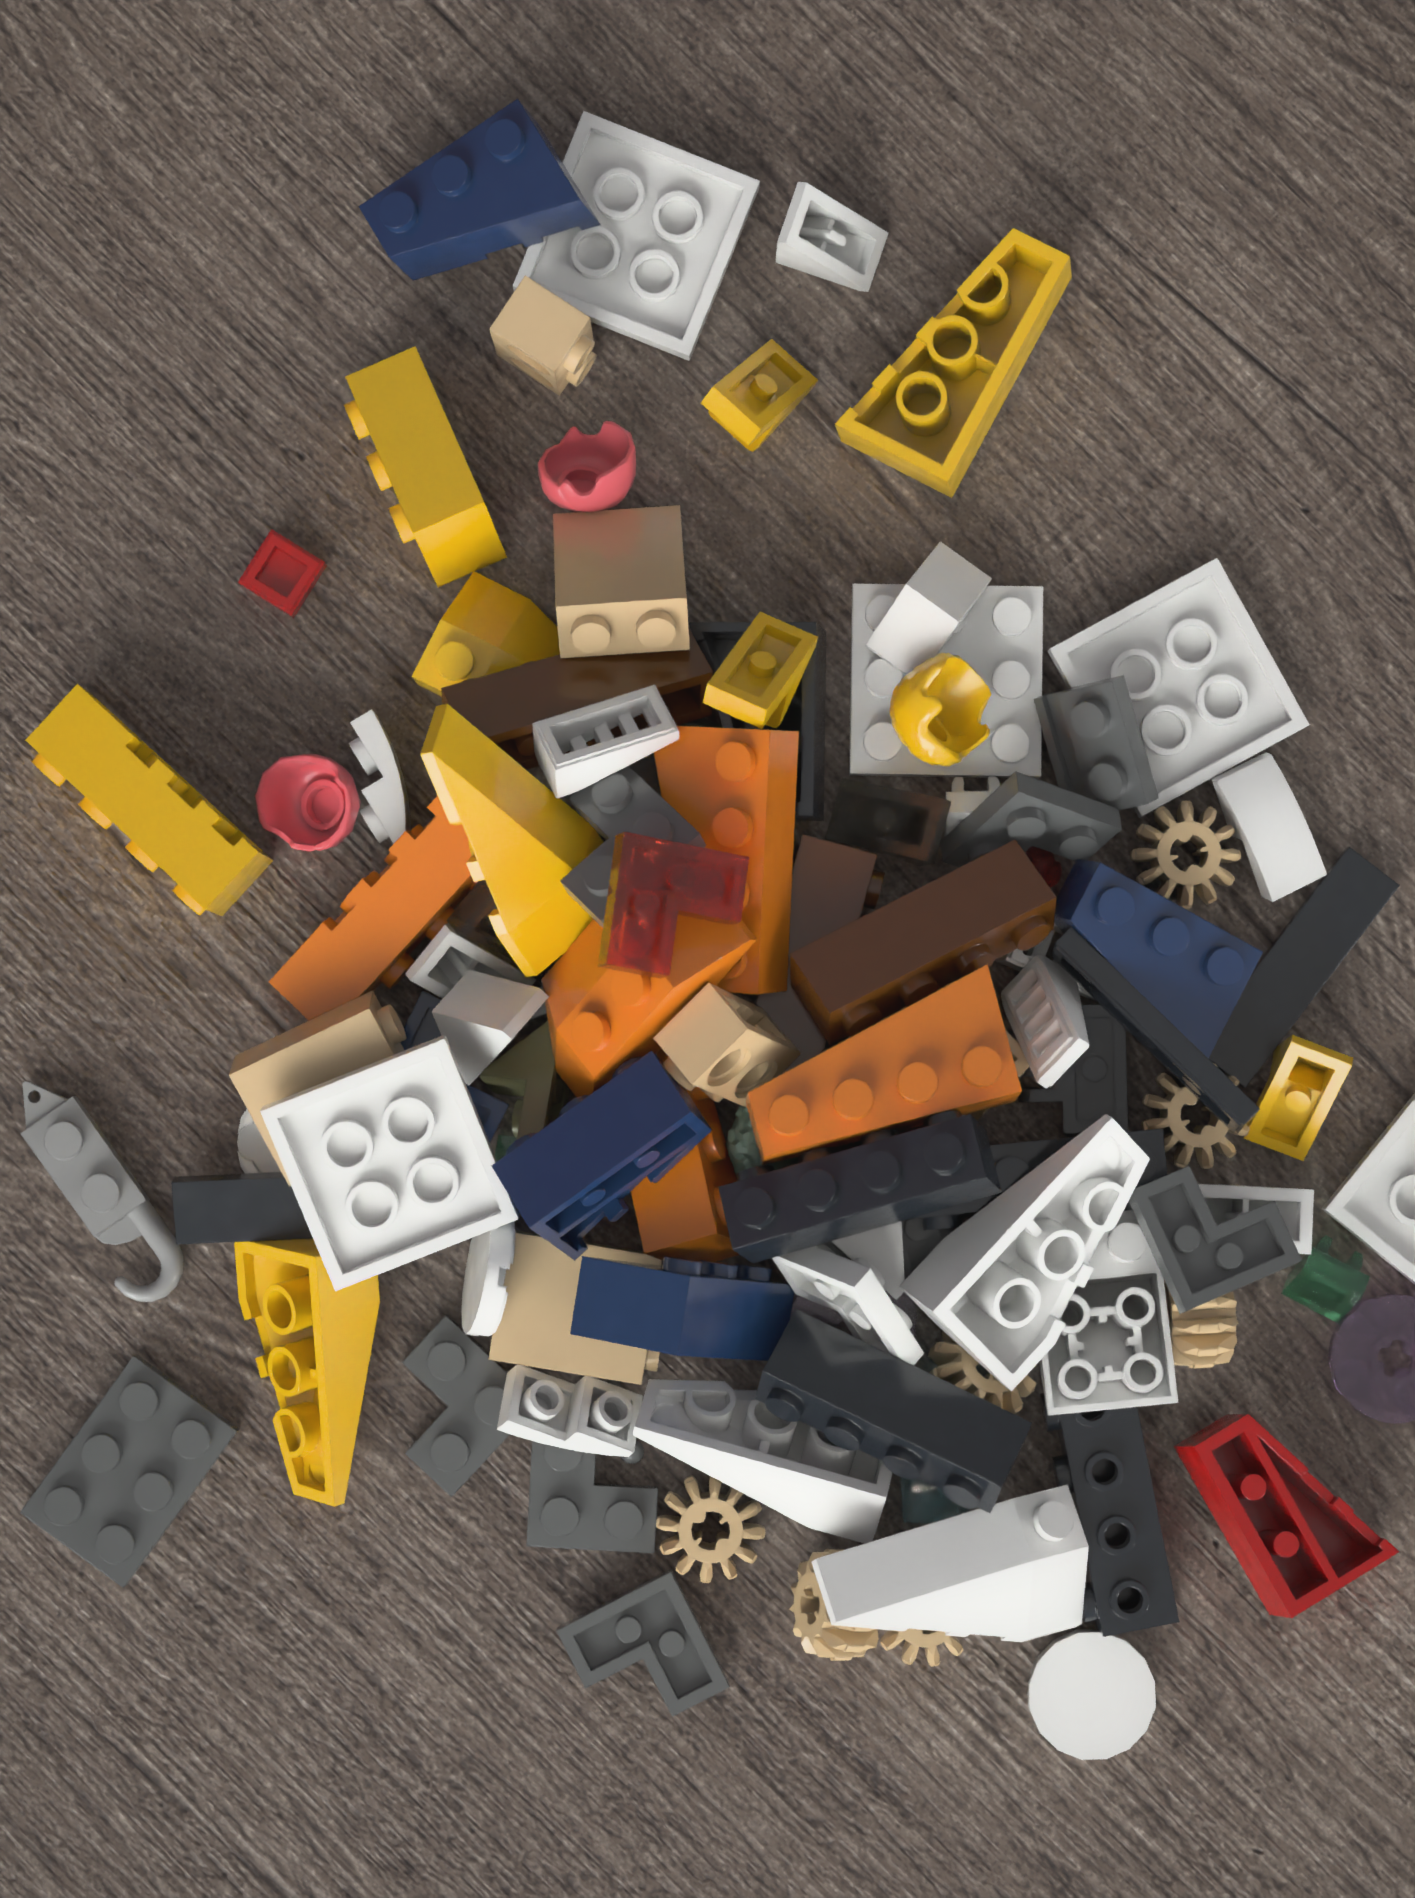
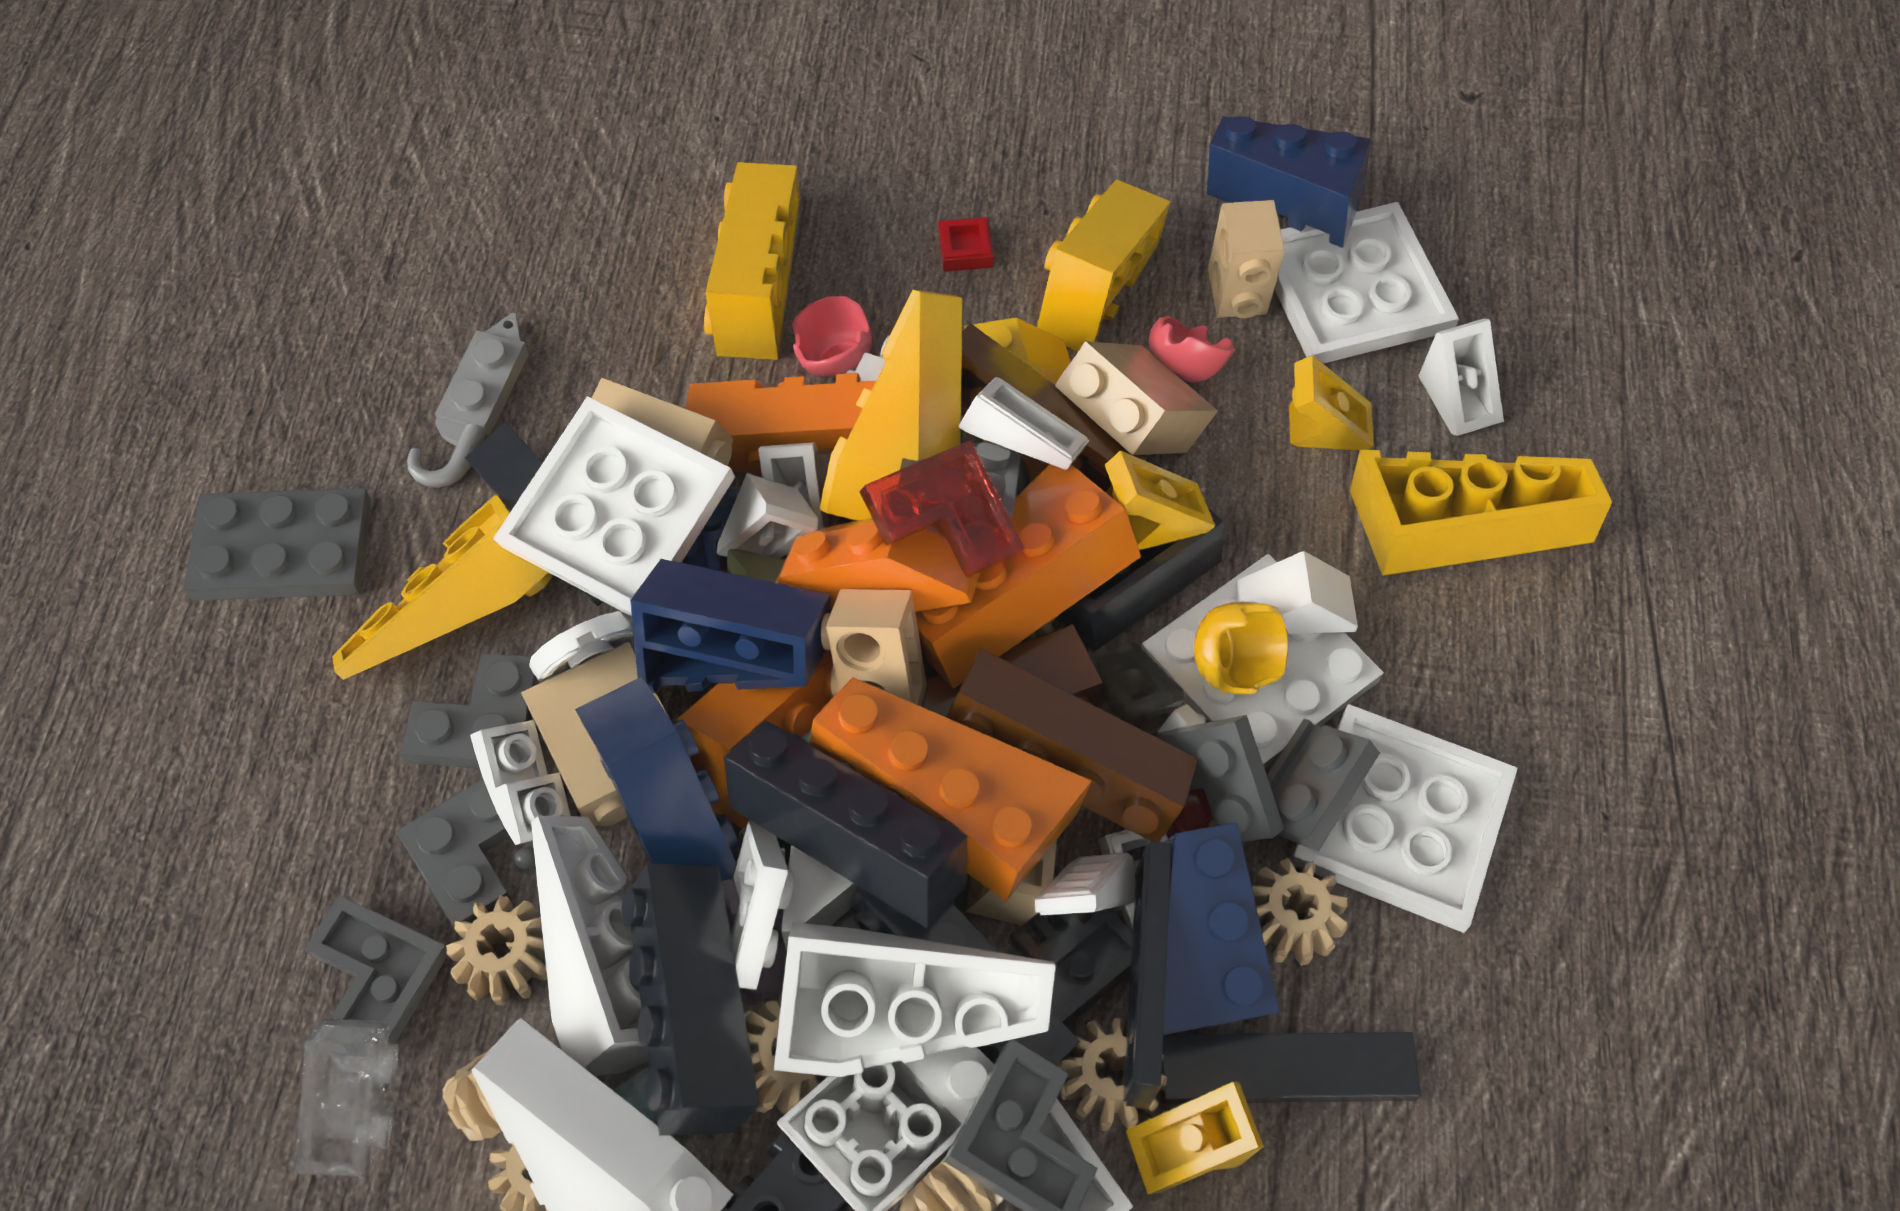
camera: 50 degrees right, 25 degrees down
white slope [1211,752,1327,902] -> none
none -> clear brick [295,1018,399,1177]

